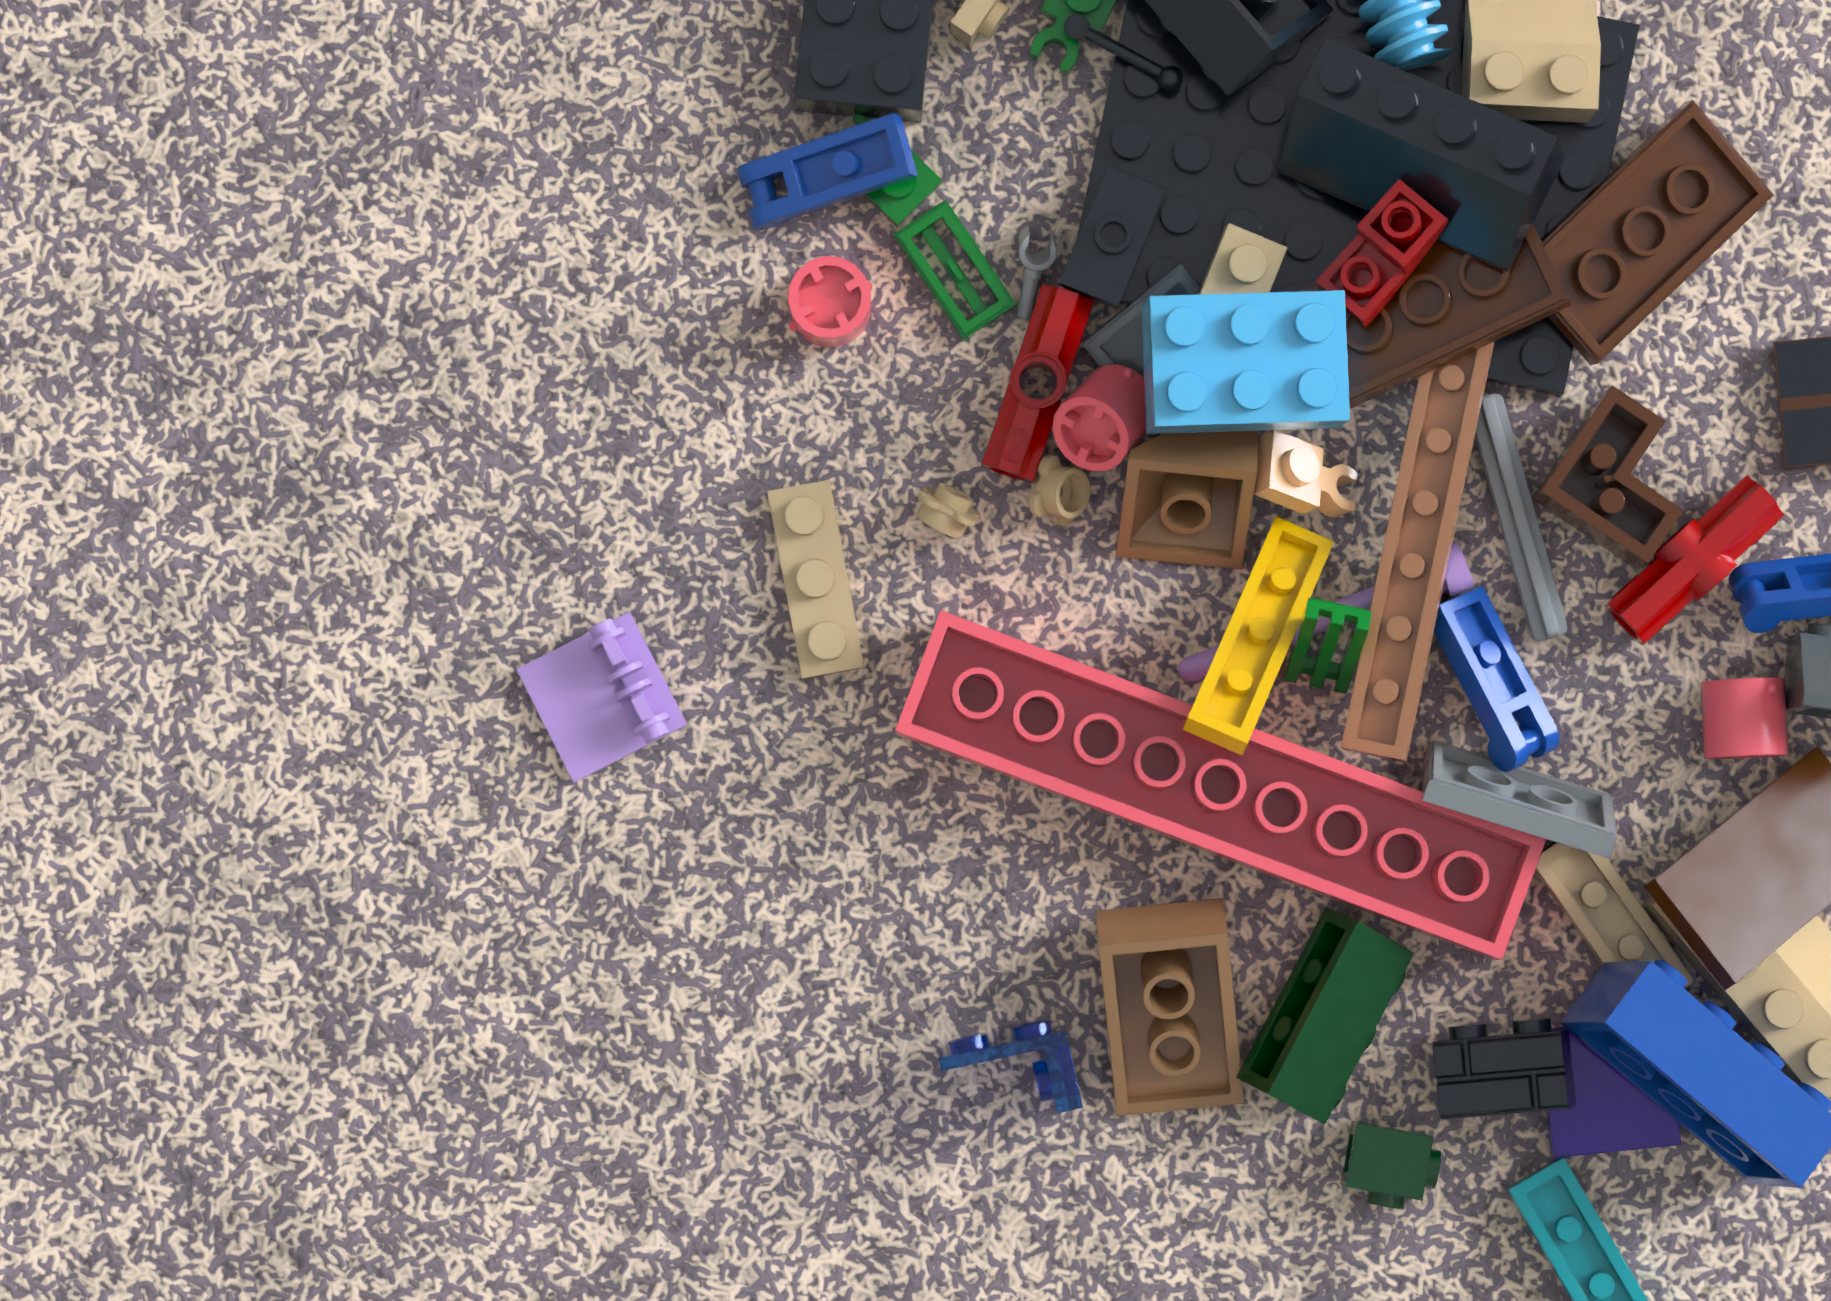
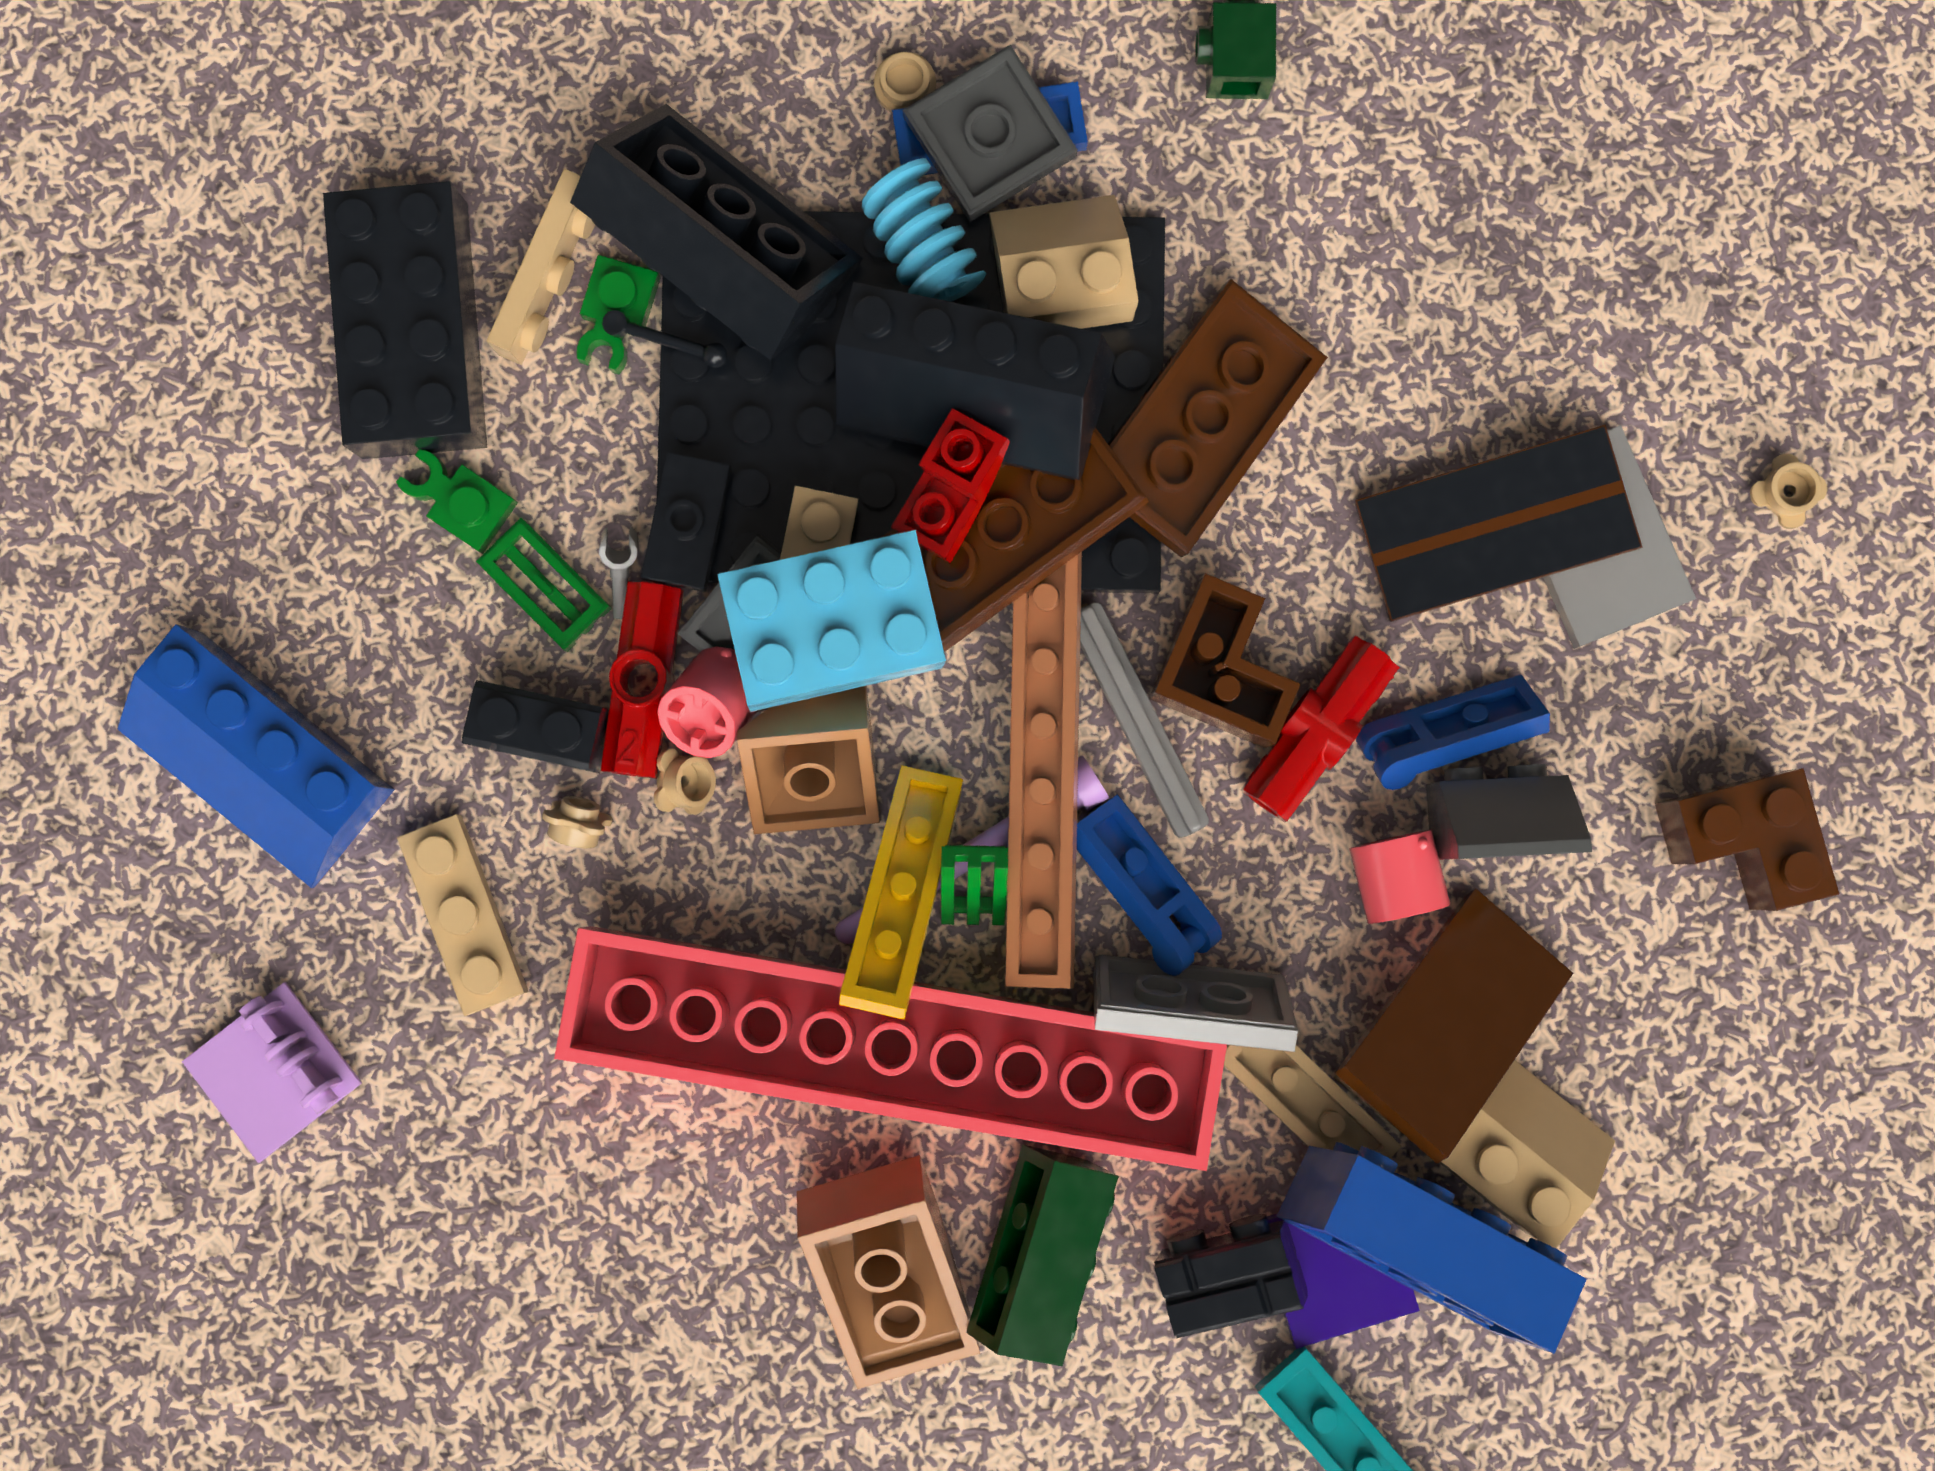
camera: 10 degrees left, 0 degrees up
blue plate [737,113,918,230] -> none
coral piece [788,256,872,348] -> none
clear blue bracket [938,1019,1083,1113] -> none
light nougat plate [1254,430,1358,518] -> none
dark green brick [1340,1121,1441,1210] -> none
none -> blue slope [117,624,395,888]
none -> black brick [462,680,609,774]

